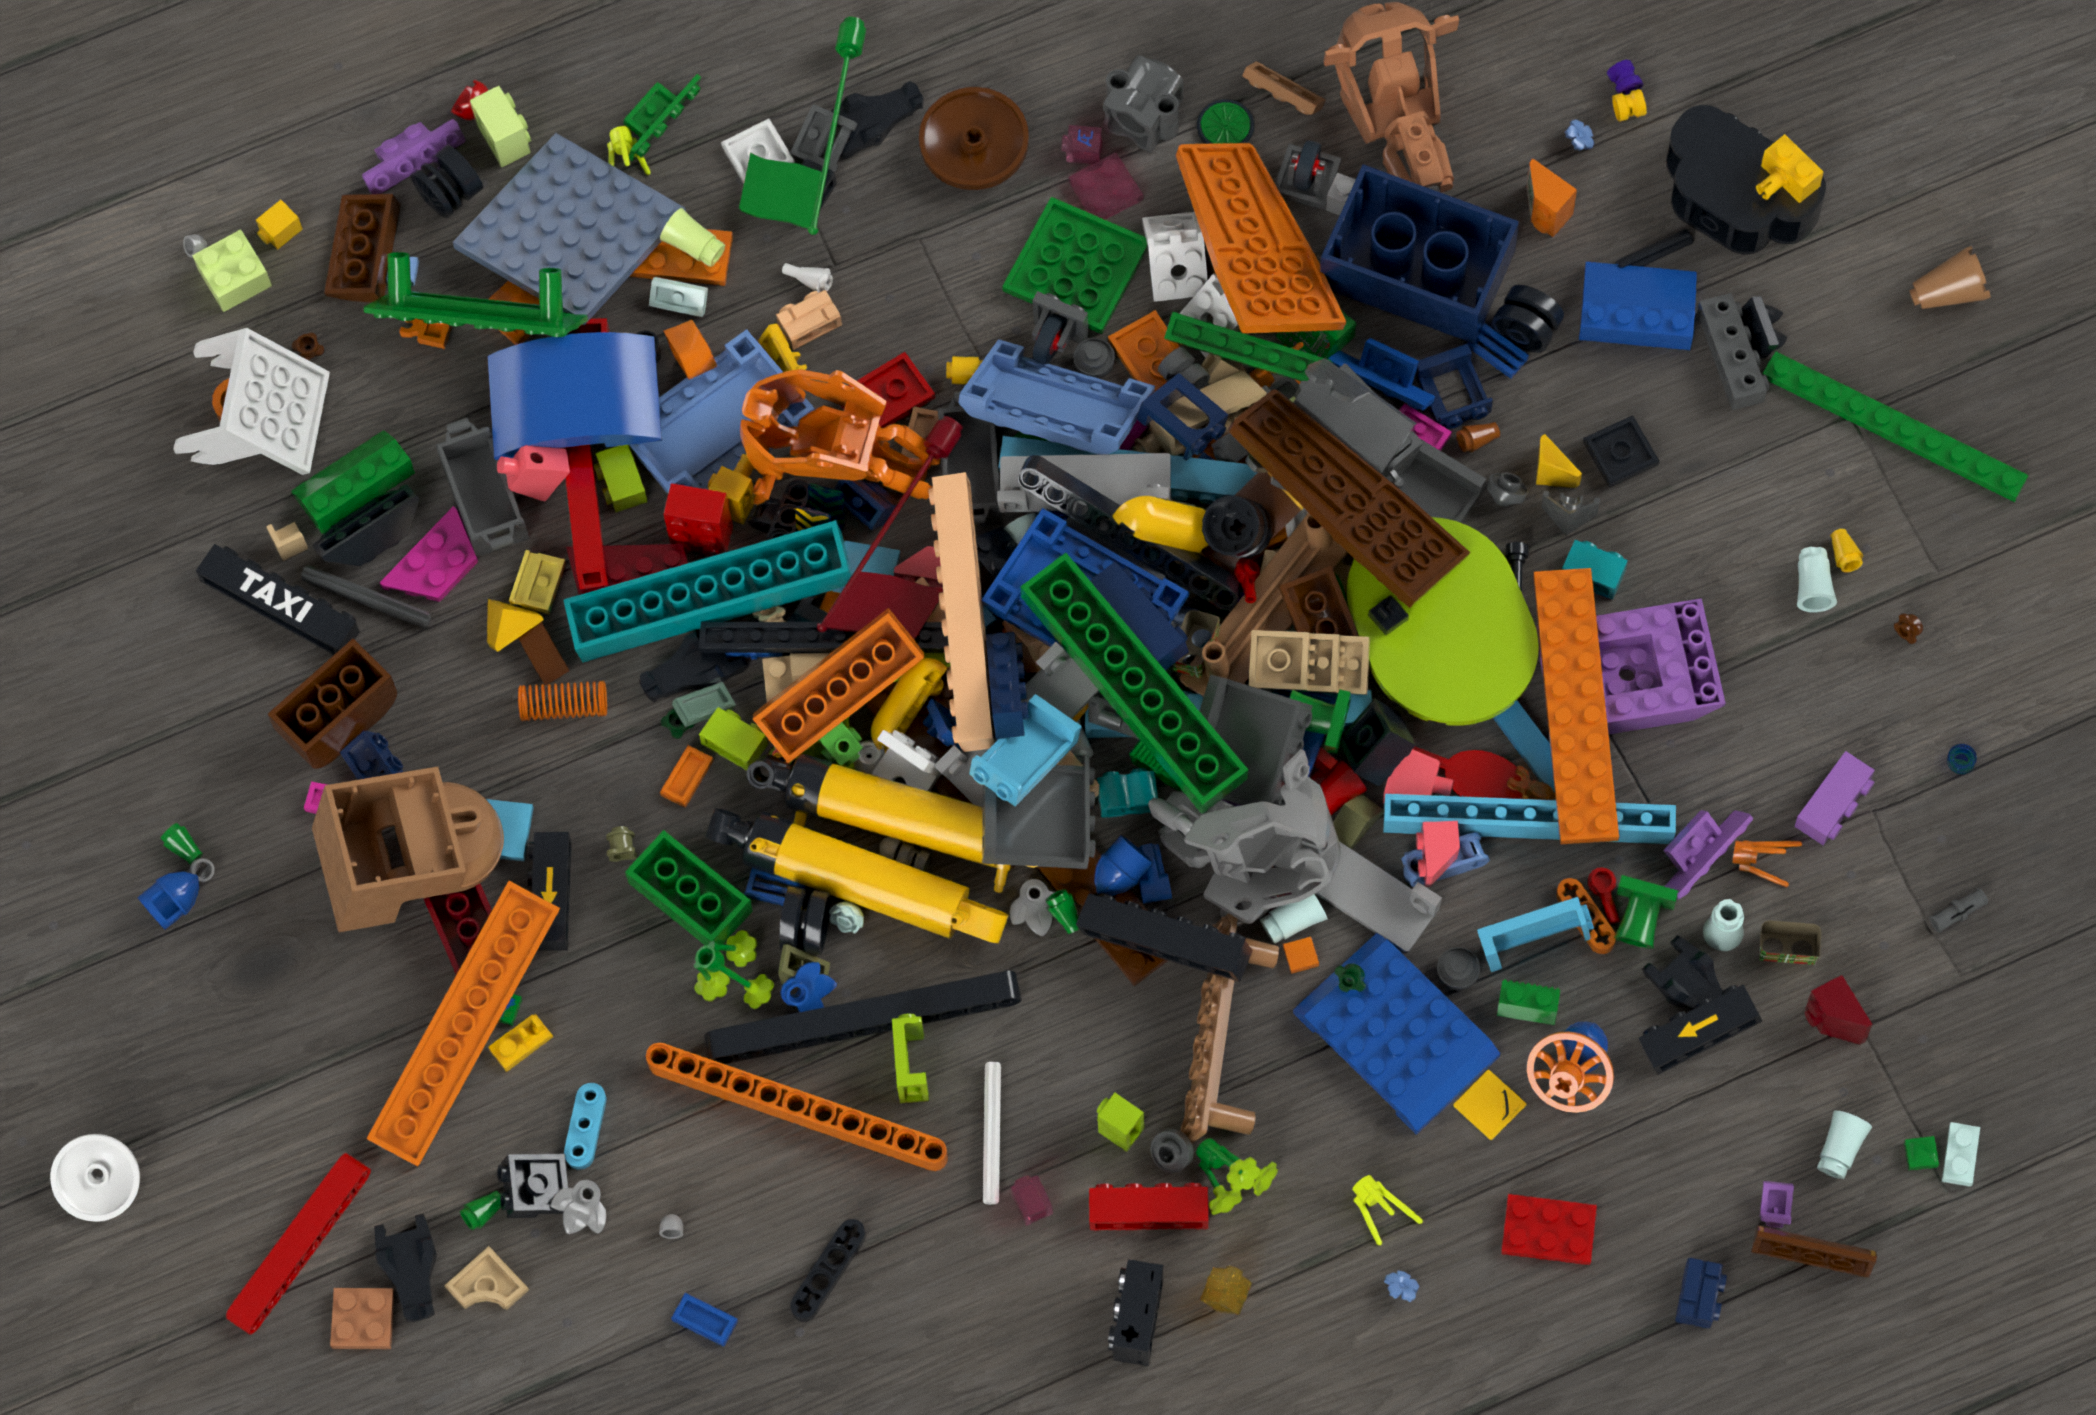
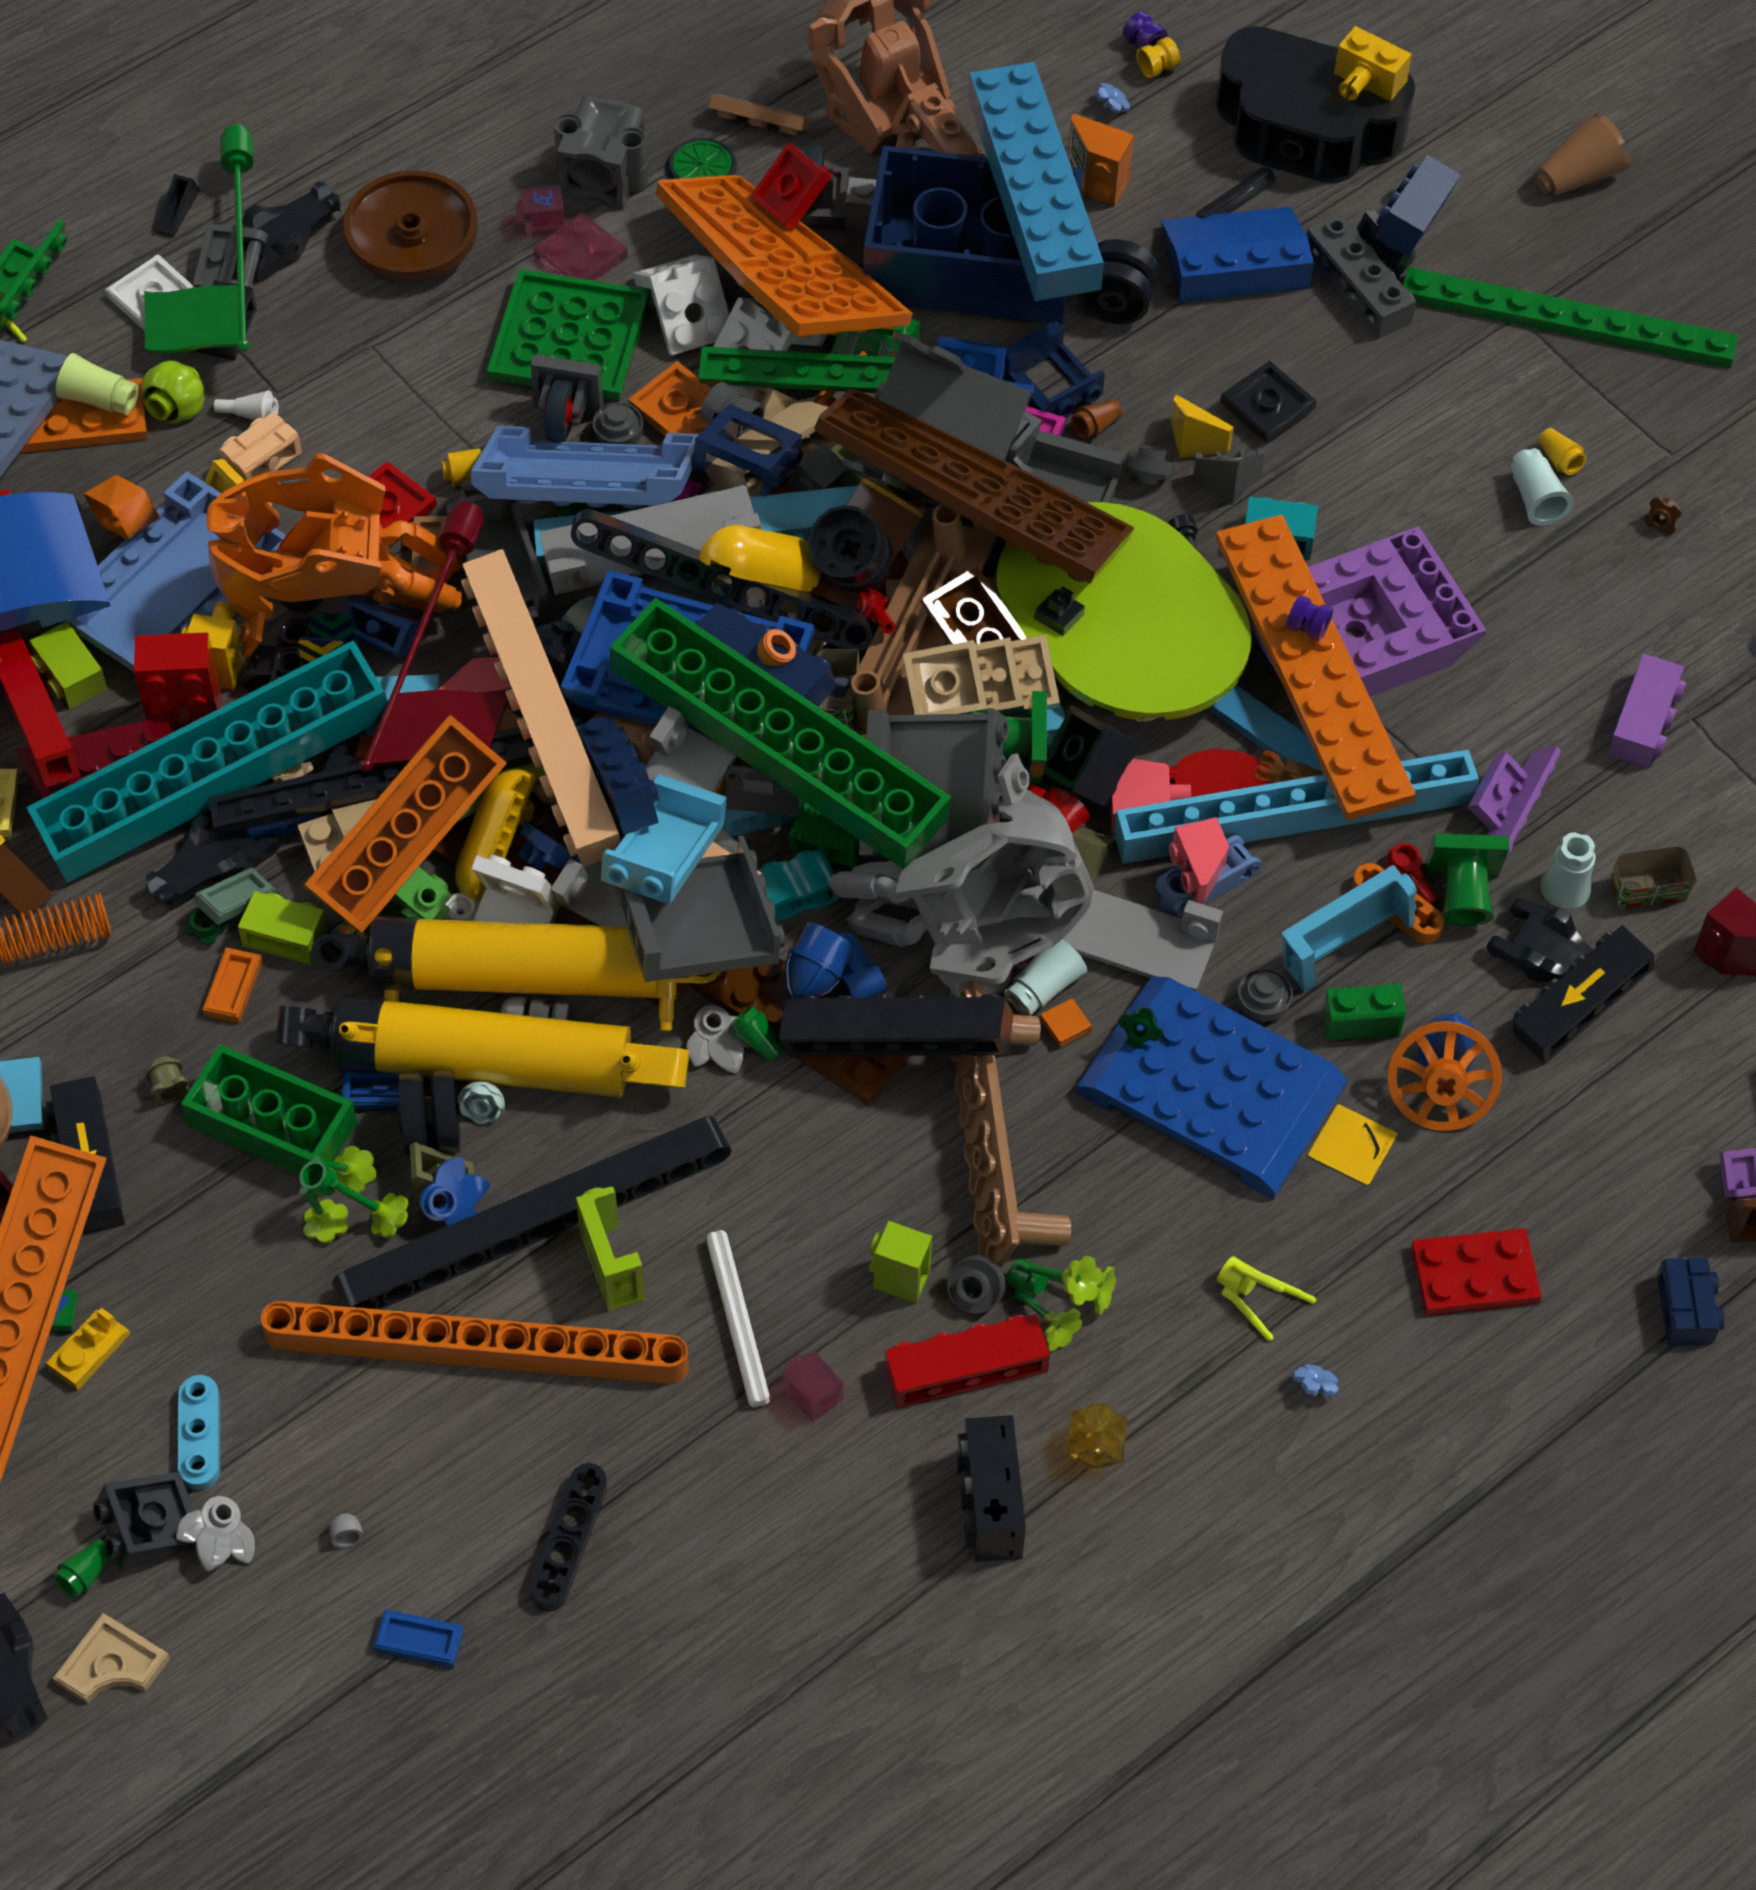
camera: 20 degrees left, 10 degrees down
light aqua plate [649,277,708,317] -> none
blue tile [1467,324,1529,379] -> none
orange plant [1732,840,1802,887] -> none
none -> lime plant [142,360,205,424]
none -> black piece [154,174,200,237]
none -> red tile [749,142,831,231]
none -> orange piece [757,629,796,667]
none -> dark azure brick [968,62,1104,301]
none -> dark purple wheel [1286,595,1334,641]
none -> dark blue brick [1375,155,1461,257]

